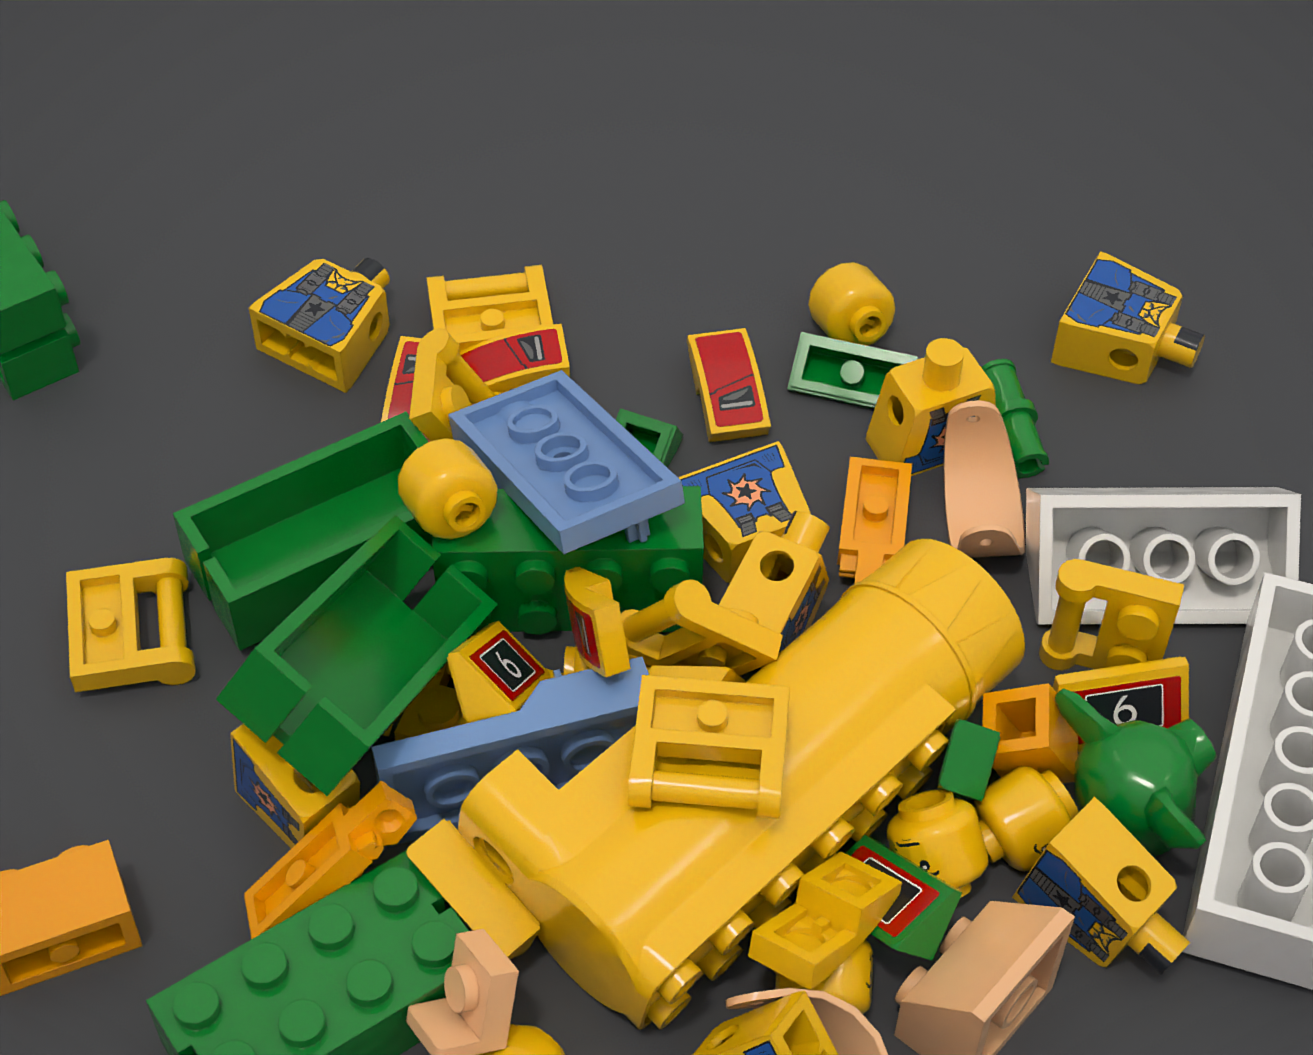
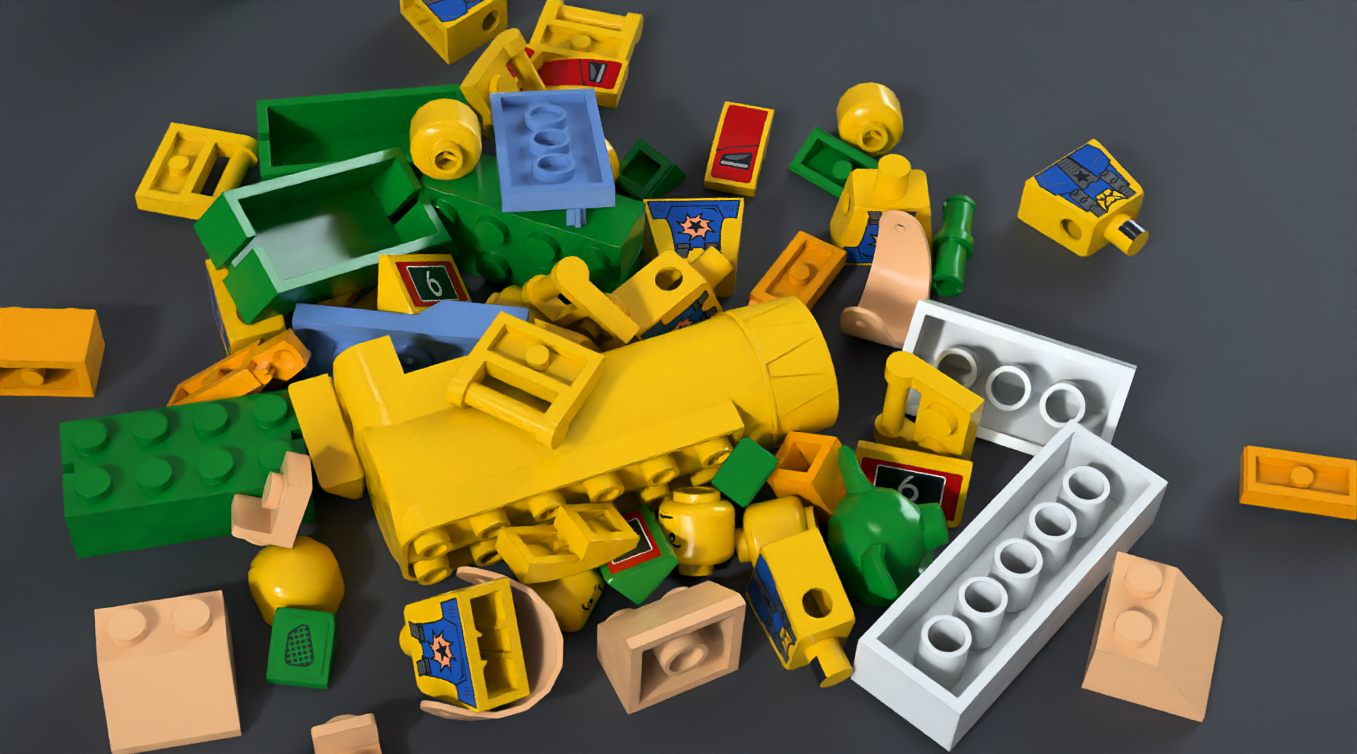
camera: 20 degrees right, 0 degrees up
yellow slope [564,567,631,678] -> none

